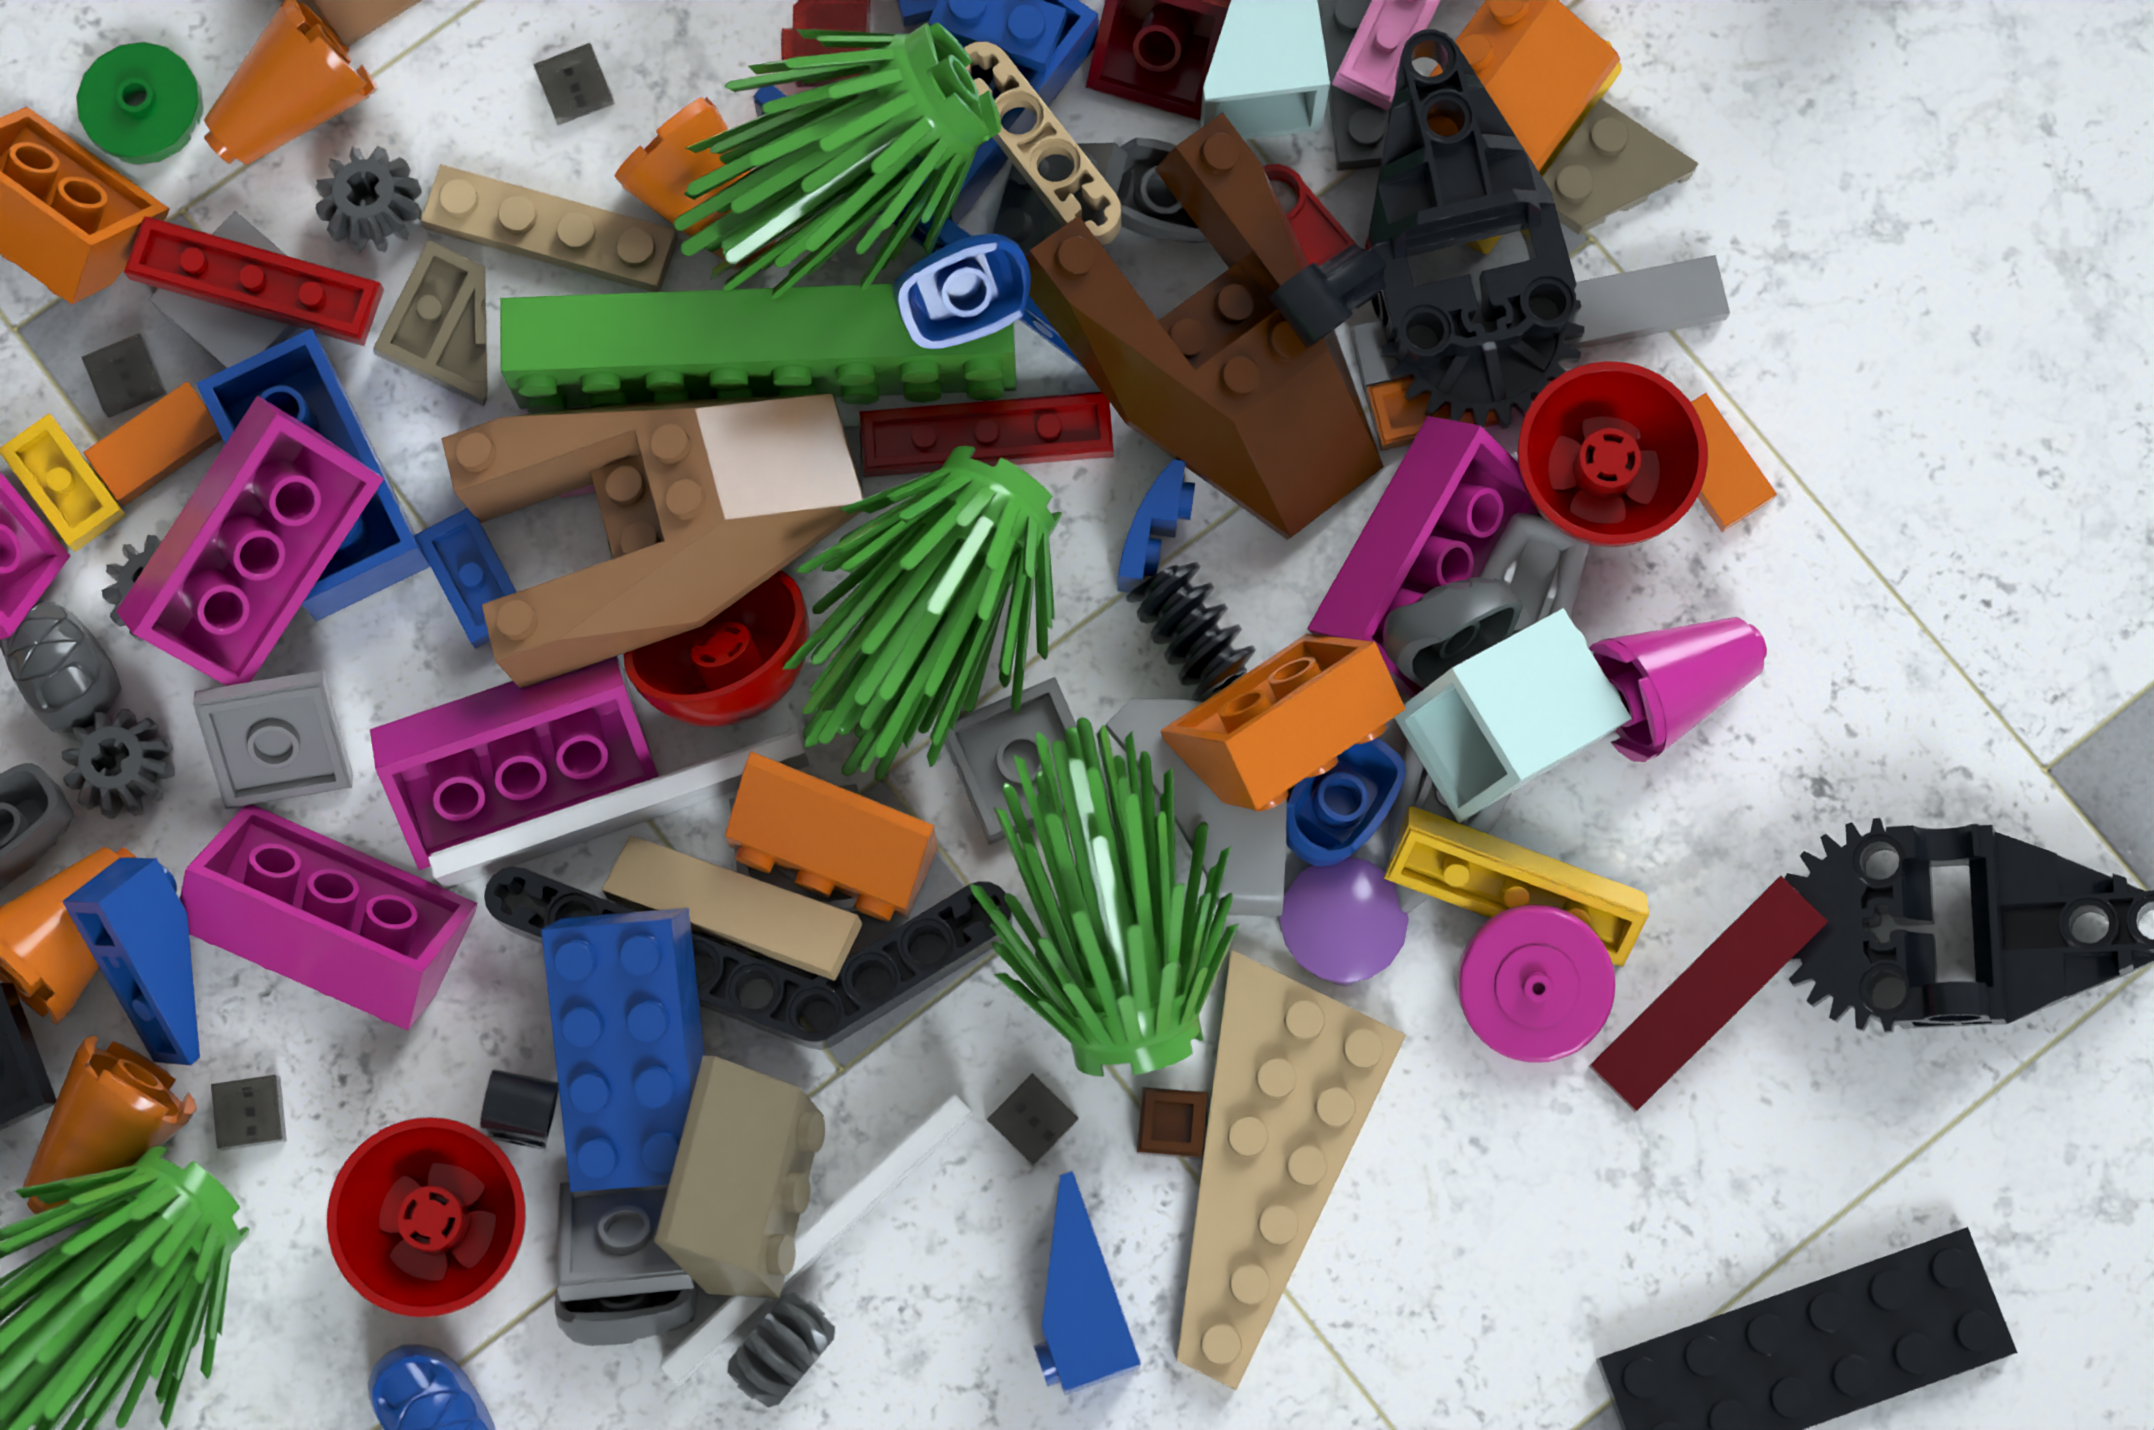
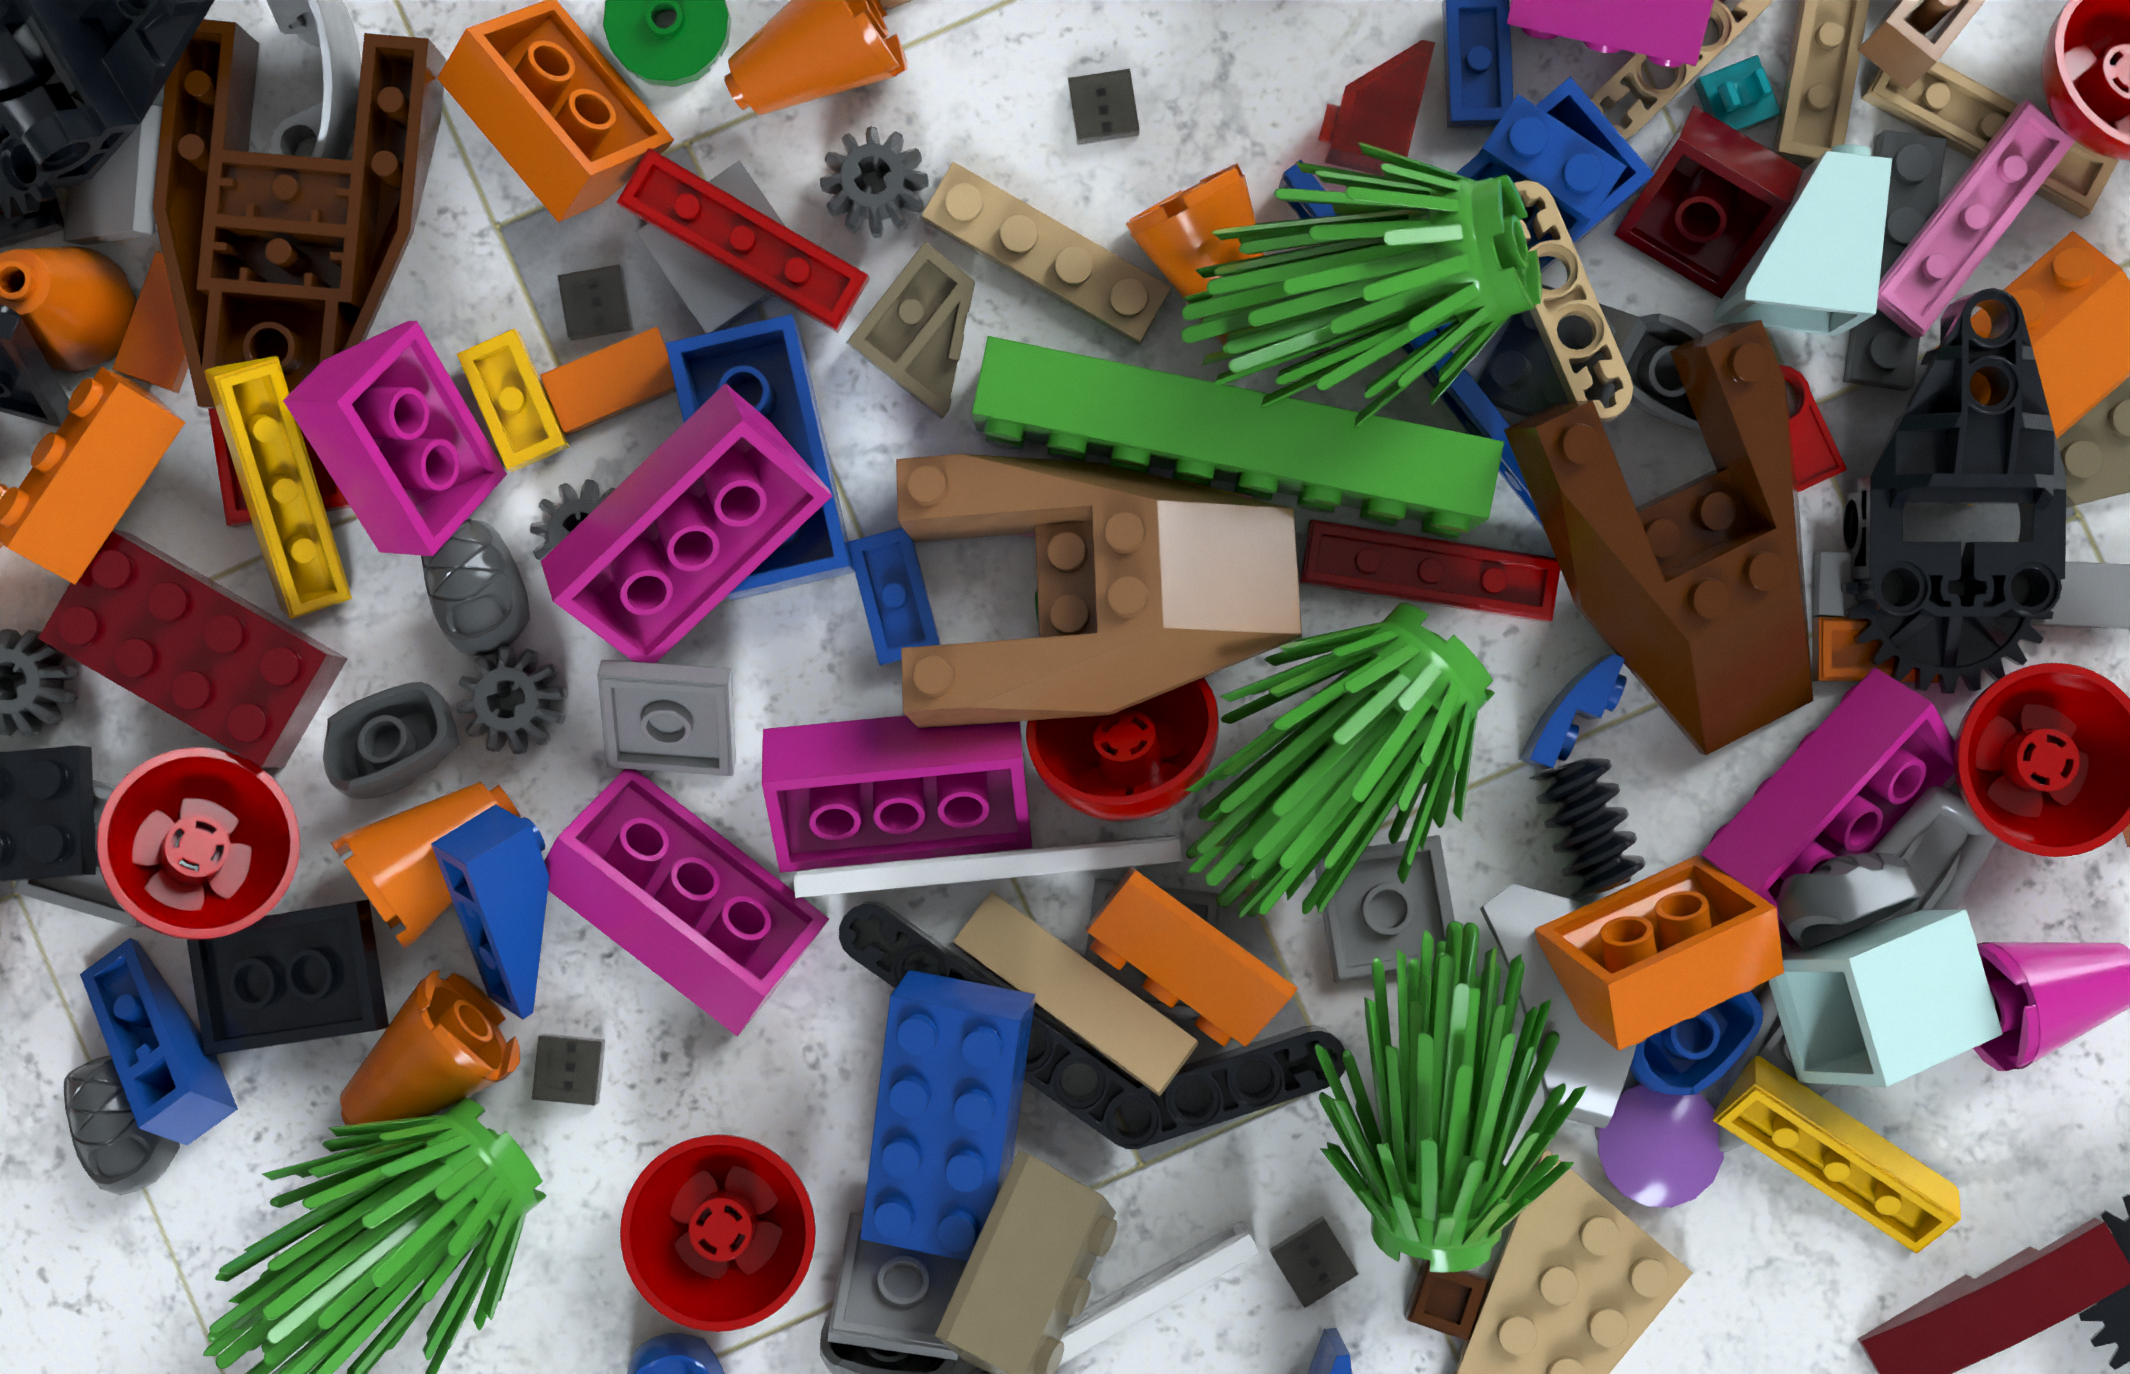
camera: 15 degrees right, 10 degrees up
black piece [480,1069,559,1149] -> none
blue piece [892,234,1031,349] -> none
black piece [1269,243,1386,348] -> none
dark pink wheel [1457,904,1615,1063] -> none

